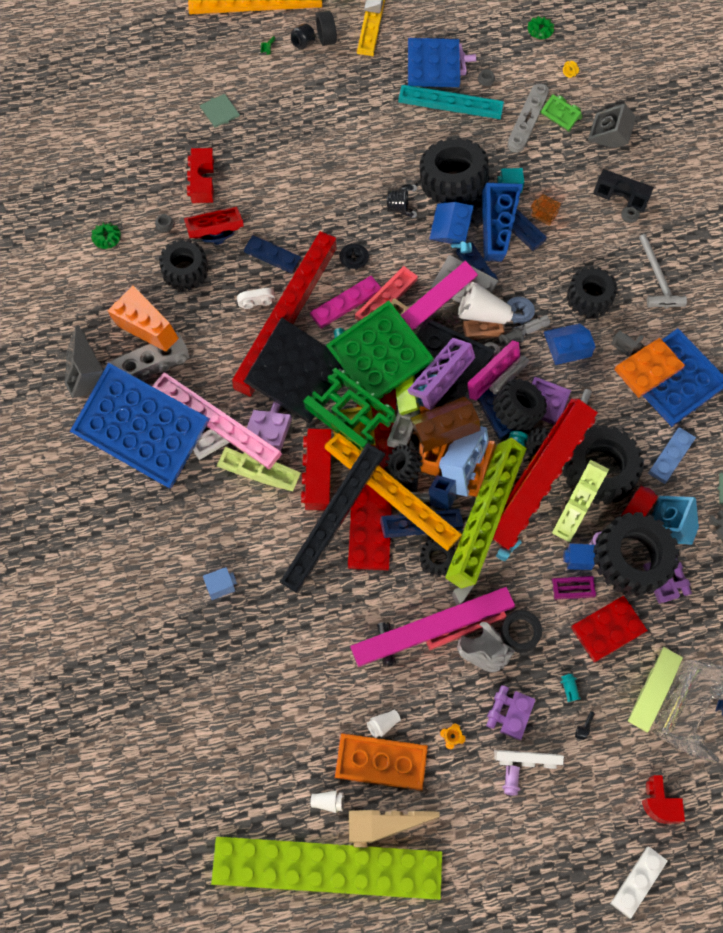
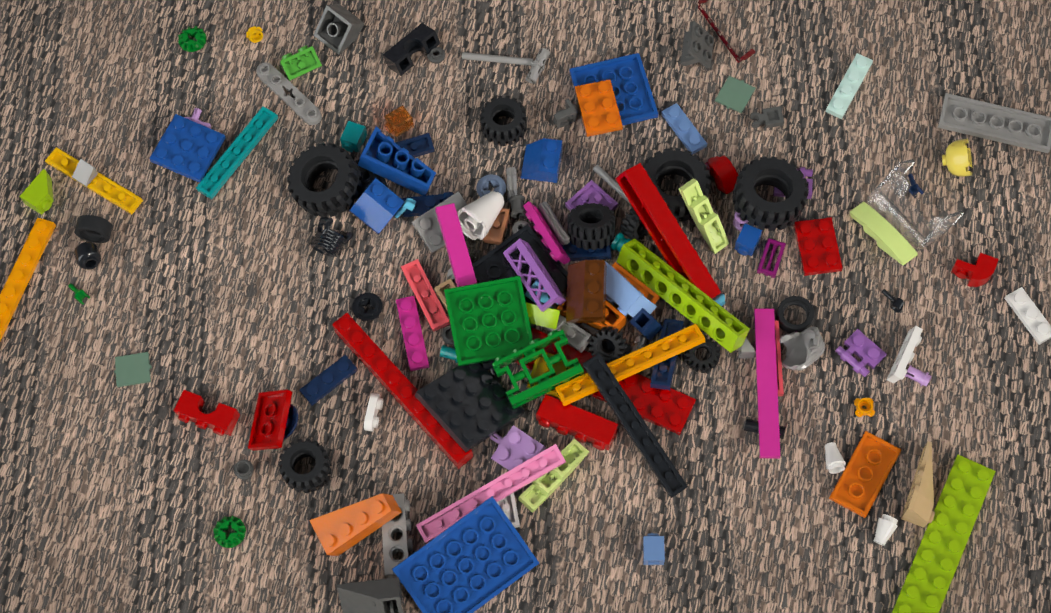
camera: 60 degrees left, 0 degrees up
dark grey plate [478,69,495,86] -> none
teal pin [560,674,581,702] -> none
dark azure slope [652,496,699,545] -> none

